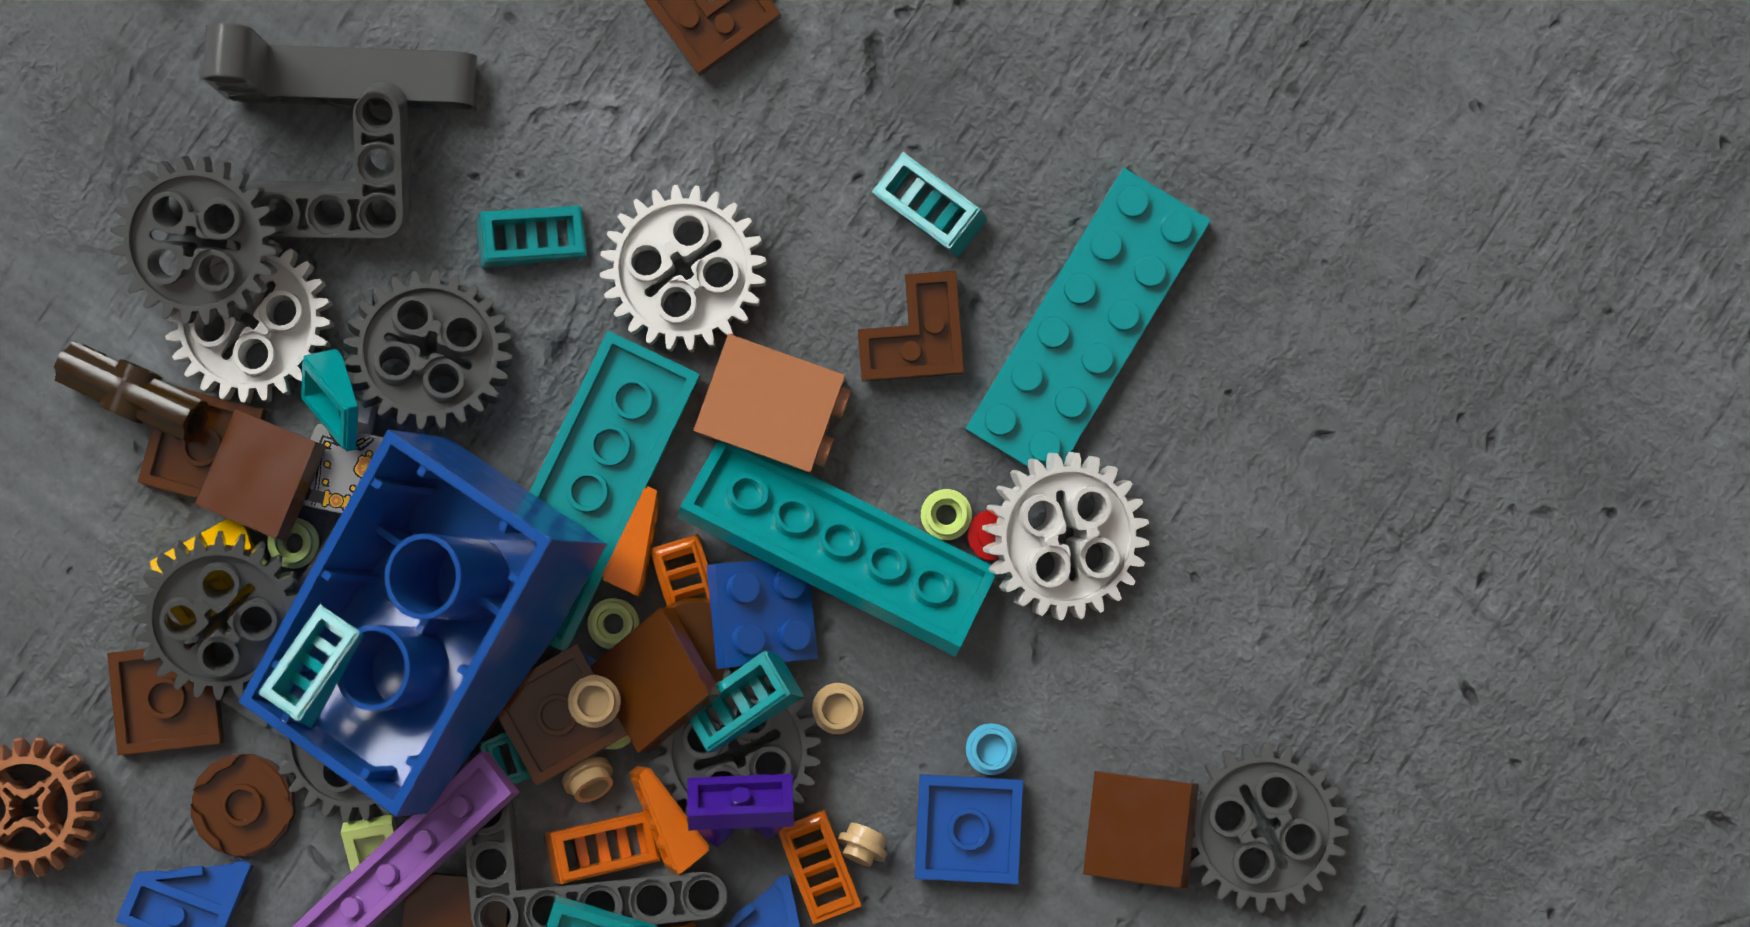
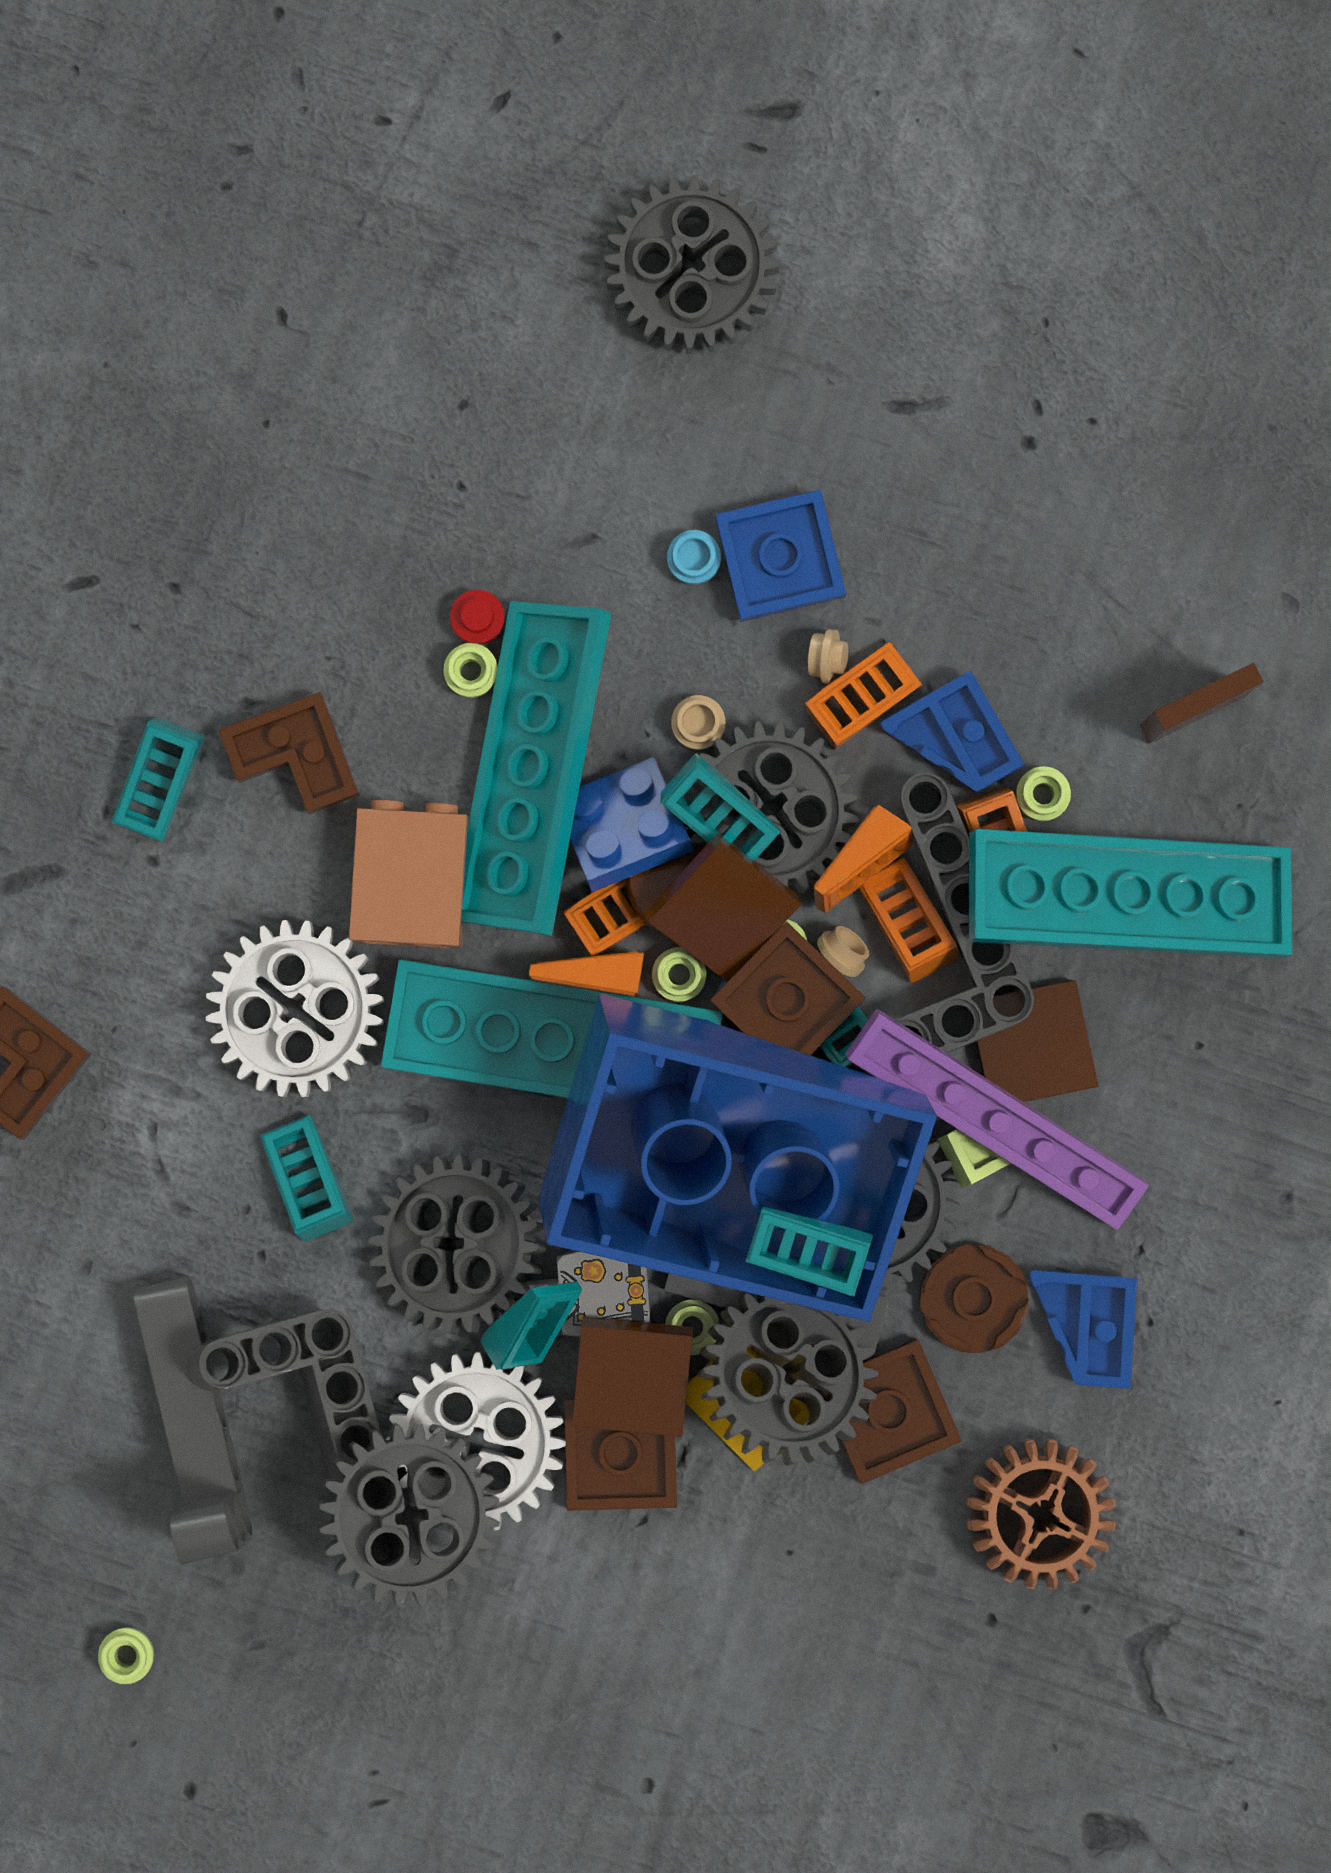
camera: 110 degrees left, 0 degrees up
dark brown piece [54,341,208,442] -> none
tan plate [568,675,621,728] -> none
dark purple tile [687,774,794,848] -> none
teal plate [965,167,1211,468] -> none
white gear [982,452,1149,620] -> none
reddish brown tile [1083,771,1199,888] -> none

